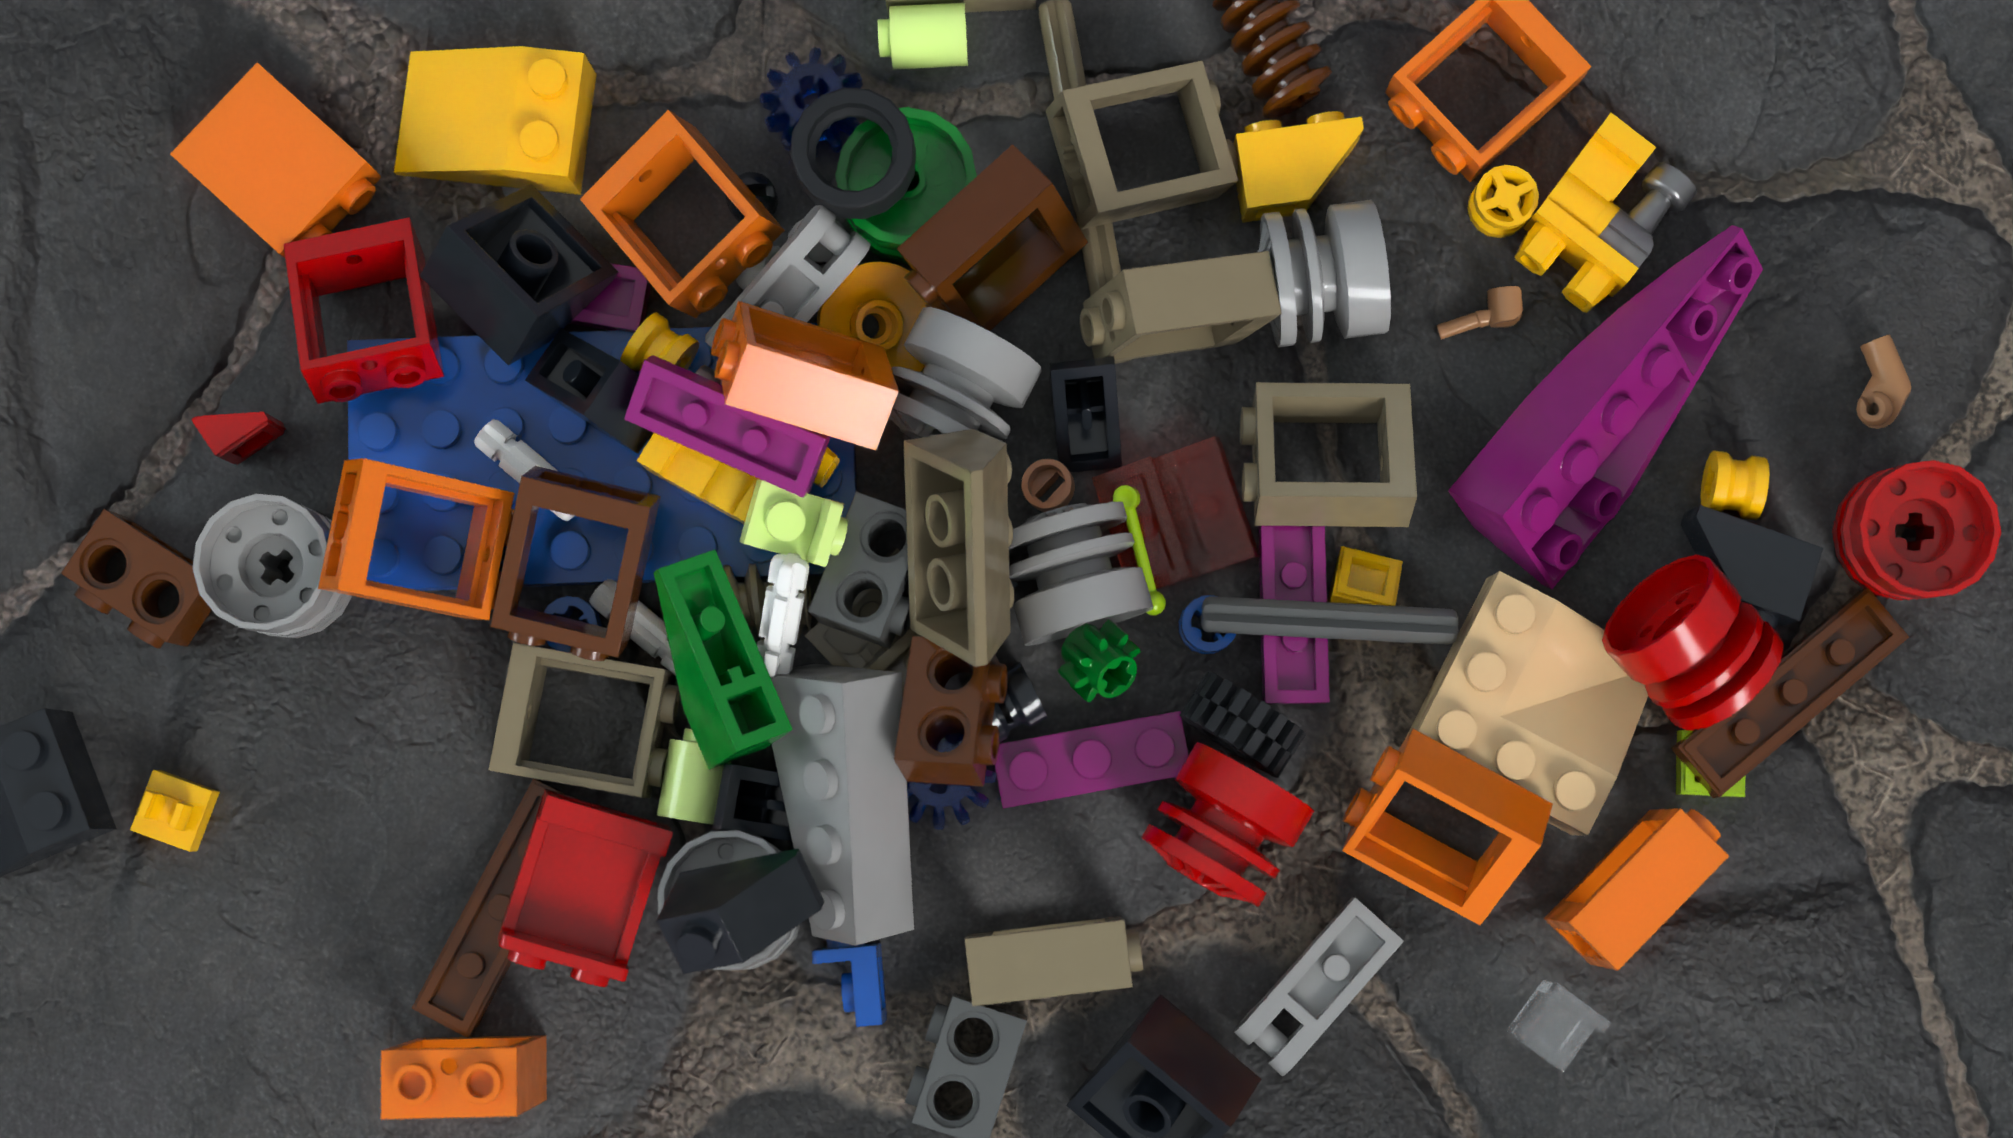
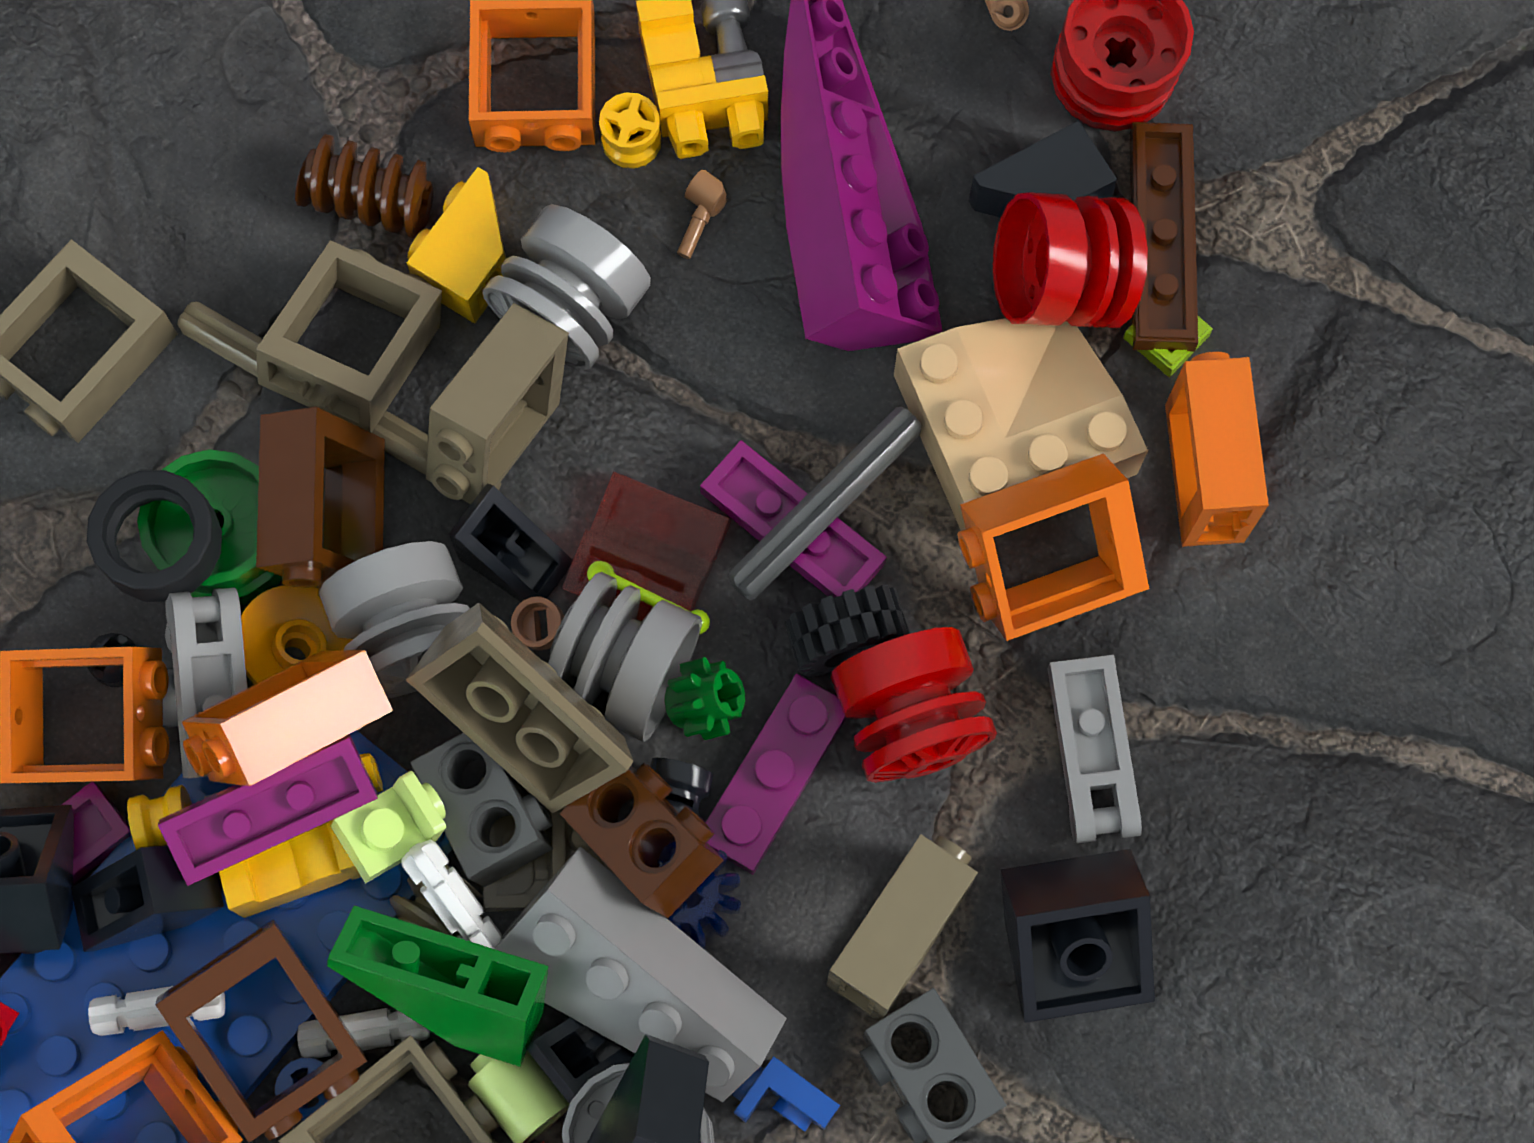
camera: 55 degrees left, 10 degrees down
clear blue gear [760,46,863,156] -> none
yellowish green brick [878,2,968,70] -> none
blue bush [1178,595,1236,654] -> none
dark tan window [1240,382,1417,527] -> none
yellow slope [1327,546,1403,606] -> none
clear panel [1506,979,1611,1072] -> none
yellow wheel [1701,450,1770,520] -> none

